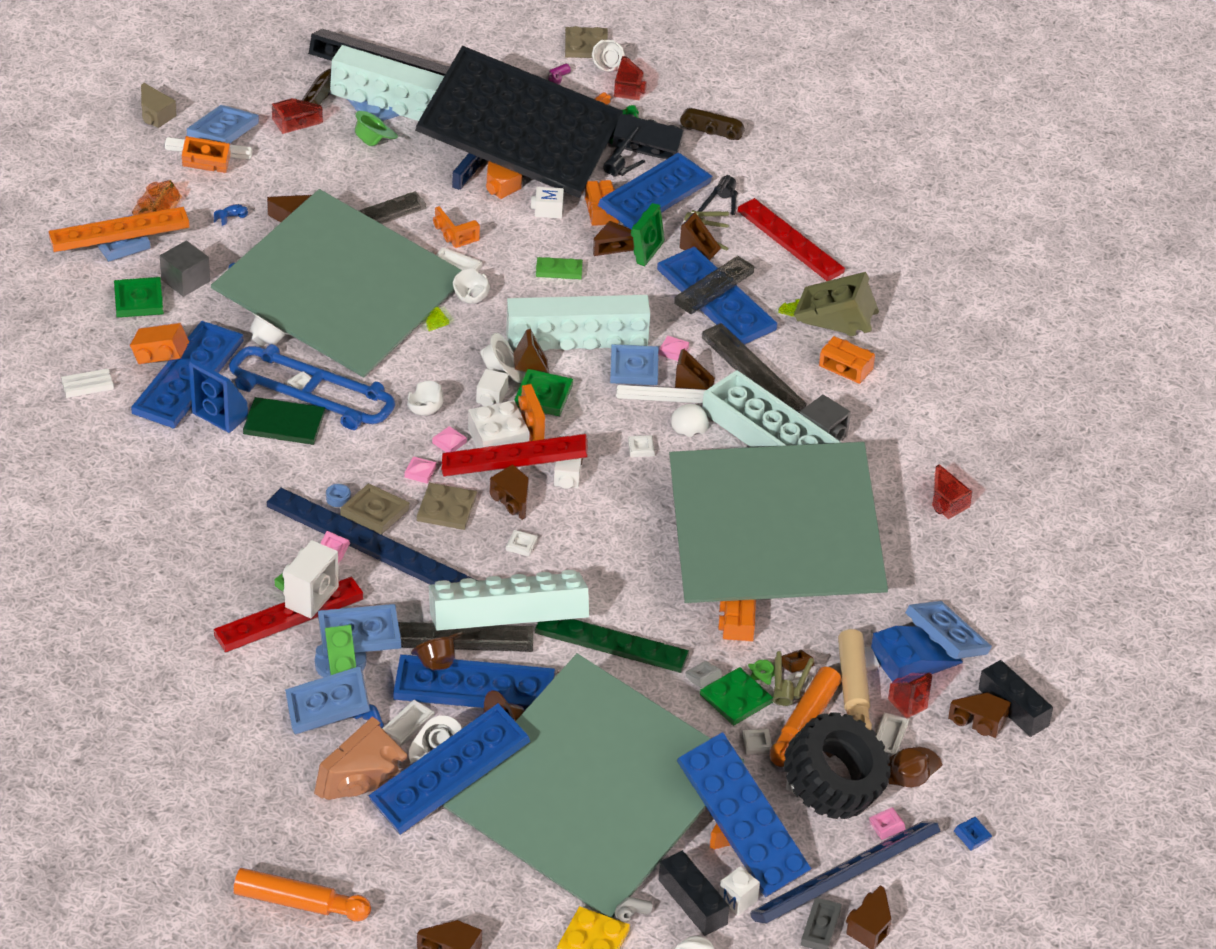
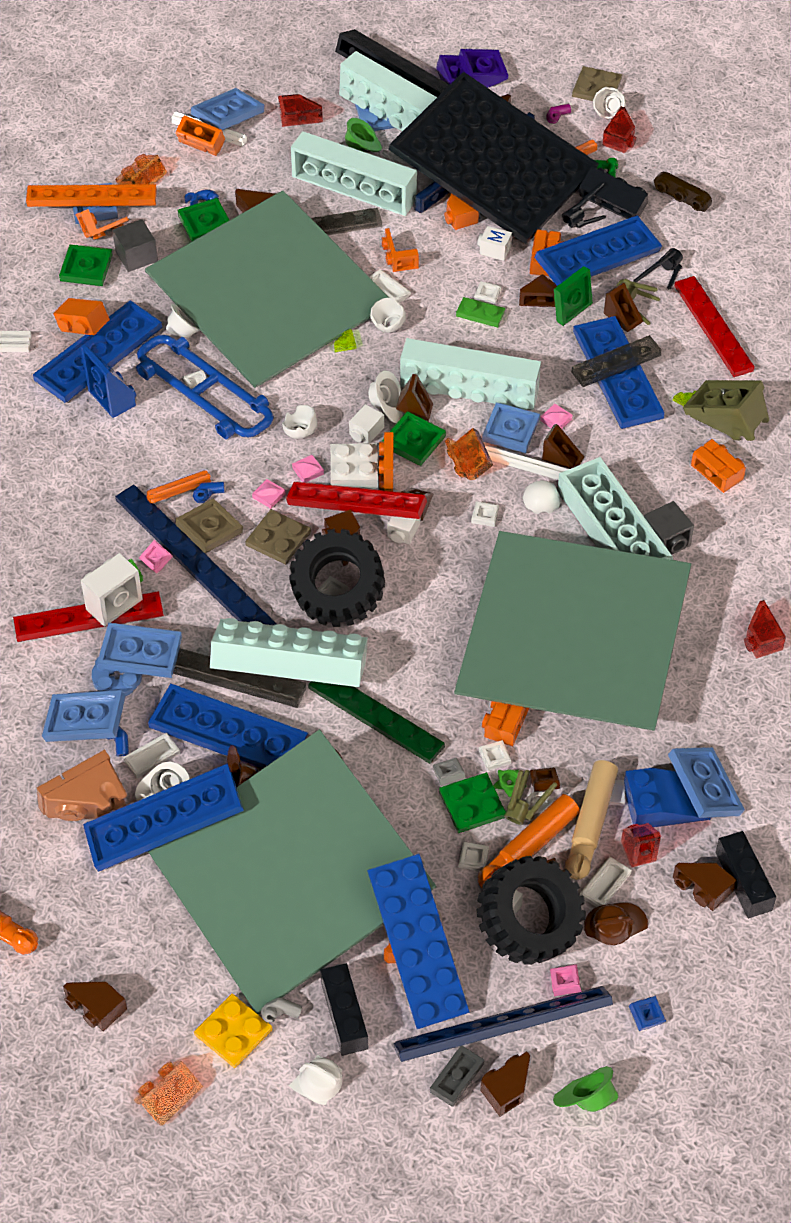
camera: 20 degrees right, 10 degrees up
dark tan slope [141,83,177,128] -> none
dark green tile [243,397,325,445] -> none
dark brown plate [298,69,331,114] -> none
bright green plate [325,625,356,675] -> none
medium blue tile [326,484,351,507] -> none
reddish brown piece [411,632,463,670] -> none
clear smoke plate [702,323,806,413] -> none
white brick [720,866,760,916] -> none
none -> orange bracket [75,209,129,240]
none -> orange axle [146,470,211,504]
none -> green plate [177,198,230,242]
none -> blue arm [193,481,224,503]
none -> black tyre [289,529,385,627]
none -> light aqua brick [291,131,417,216]
none -> dark purple slope [436,49,509,88]
none -> clear orange bracket [445,428,493,480]
none -> white tile [474,281,502,305]
none -> white tile [479,740,511,771]
none -> bright green piece [553,1066,618,1112]

